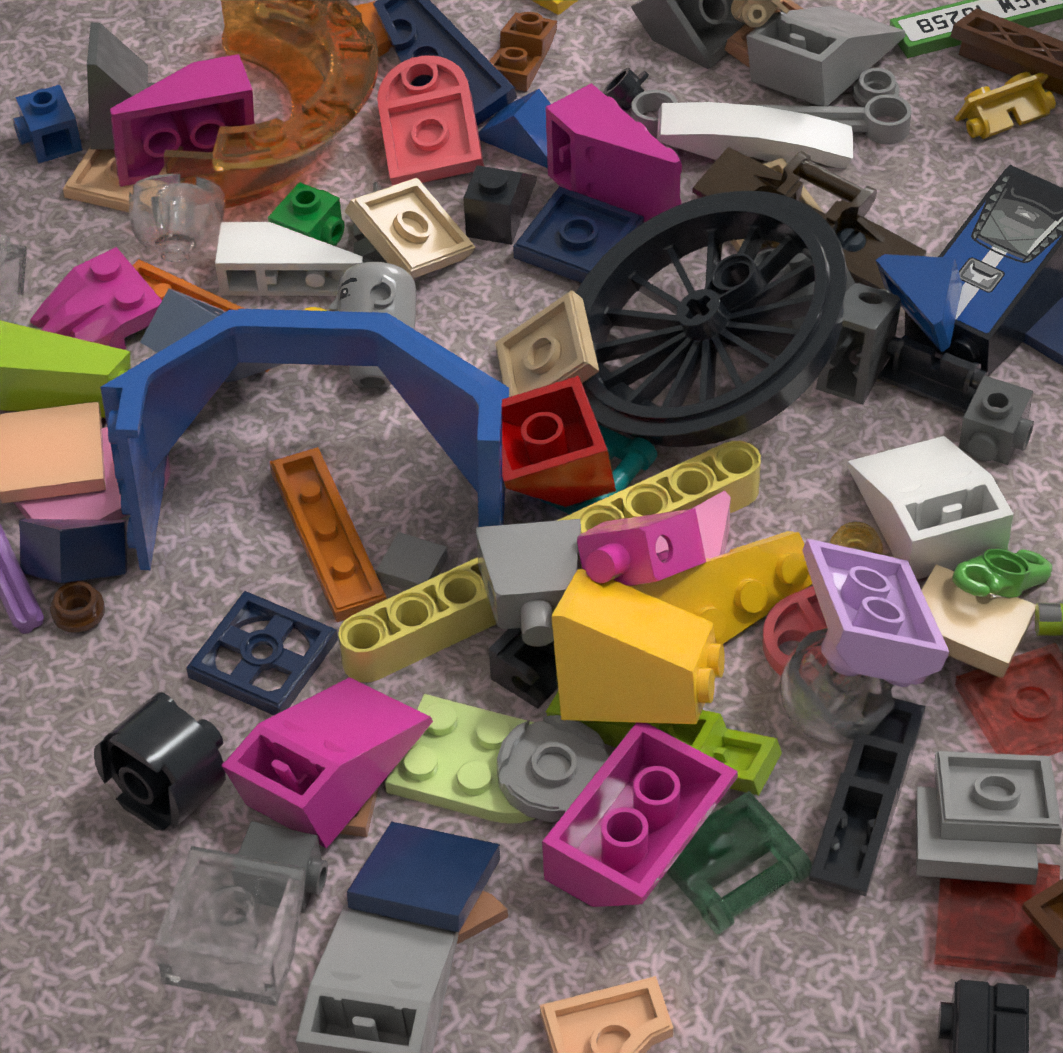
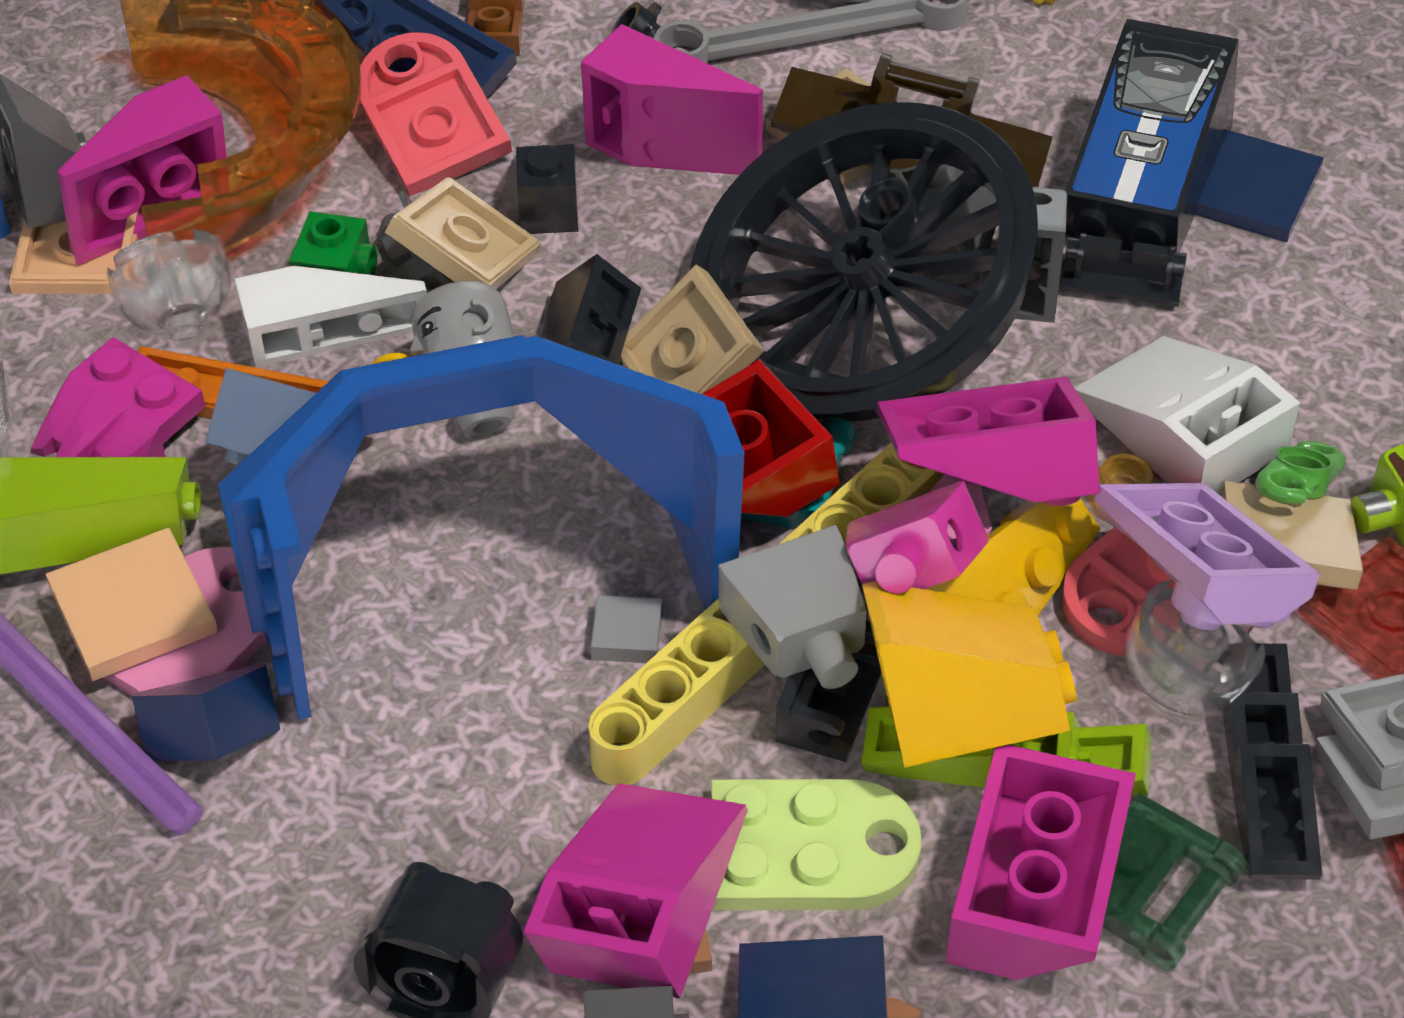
camera: 20 degrees left, 0 degrees up
reddish brown plate [50,581,105,633] -> none
dark blue piece [186,591,338,715] -> none
orange tile [269,447,387,622] -> none
blue slope [478,89,551,168] -> none
light grey tile [497,715,608,822] -> none
dark blue plate [513,186,644,283] -> none
white slope [657,102,853,169] -> none
blue slope [876,254,962,352] -> none
dark grey brick [959,375,1034,465] -> none
none -> black hinge [538,254,641,365]
none -> dark pink slope [877,377,1100,506]

